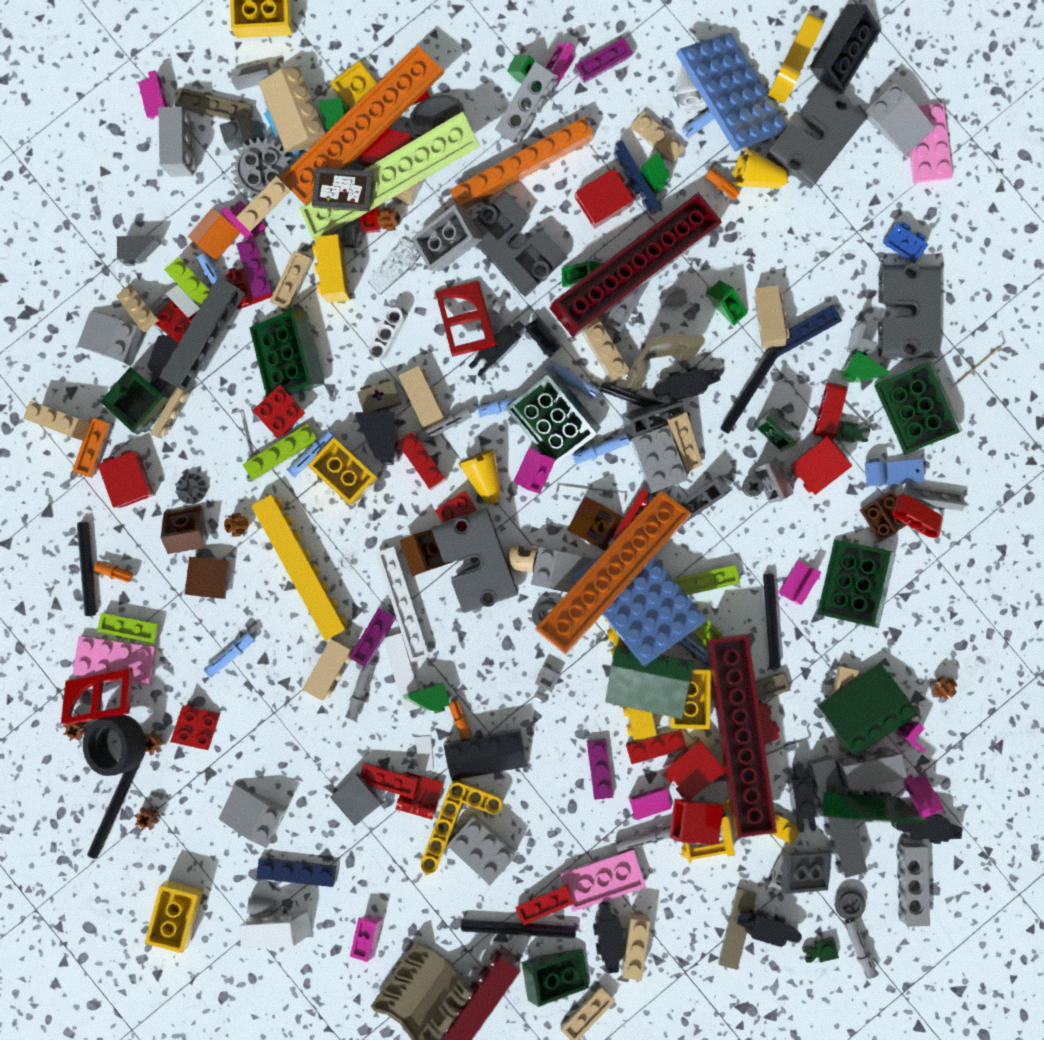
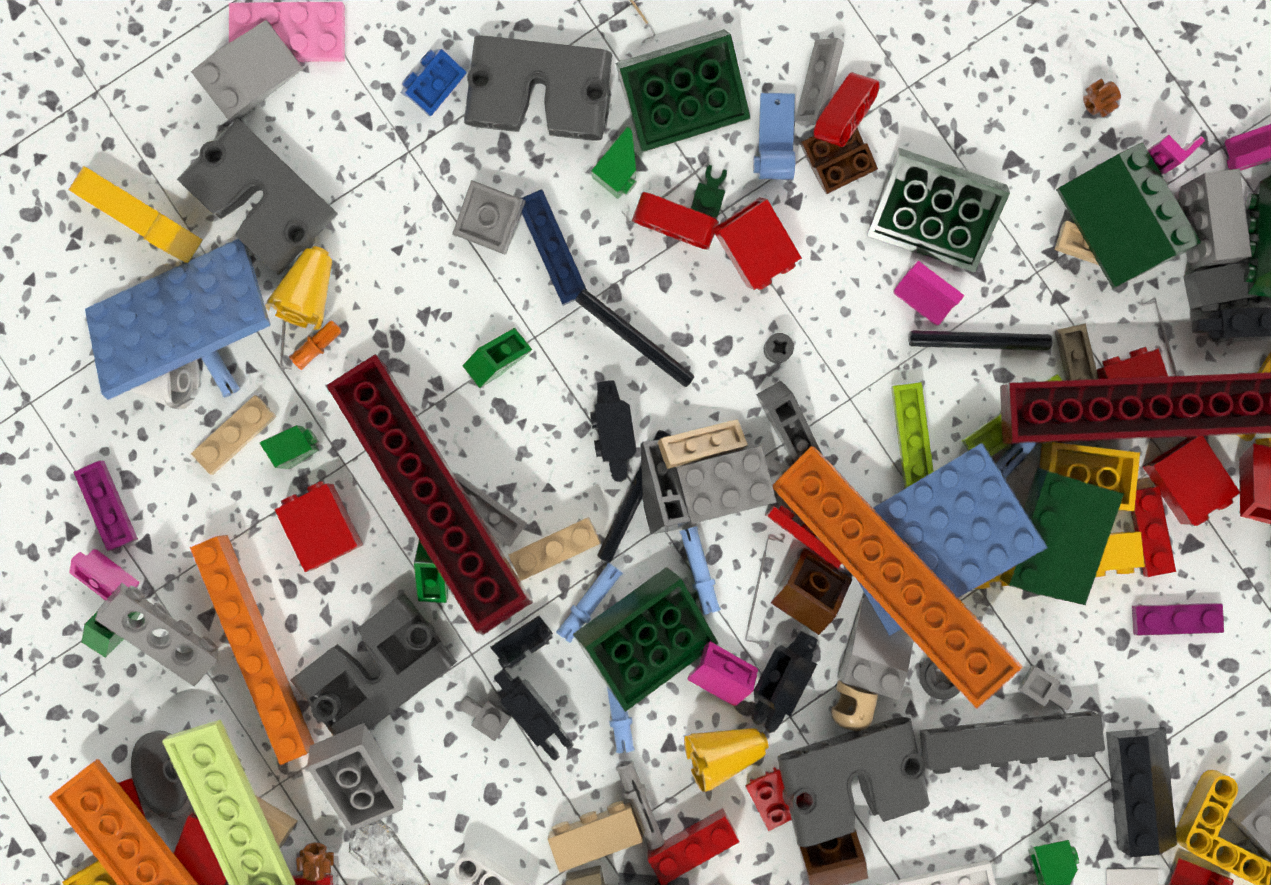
camera: 85 degrees left, 0 degrees up
red window [435,280,497,357] -> none
orange axle [449,700,472,739] -> none
dark blue plate [613,140,660,215] -> none
dark tan hinge [626,333,705,392] -> none
dark pink panel [628,786,672,820] -> none
light grey cone [659,288,688,308] -> none
light grey slope [753,459,794,504] -> none
tan brick [754,285,789,349] -> none
dark green slope [754,407,801,452] -> none
black slope [809,4,881,93] -> none
light grey panel [846,323,877,356] -> none
none -> light grey tile [452,180,525,255]
none -> black hinge [751,631,818,733]
none -> dark grey brick [919,711,1105,774]

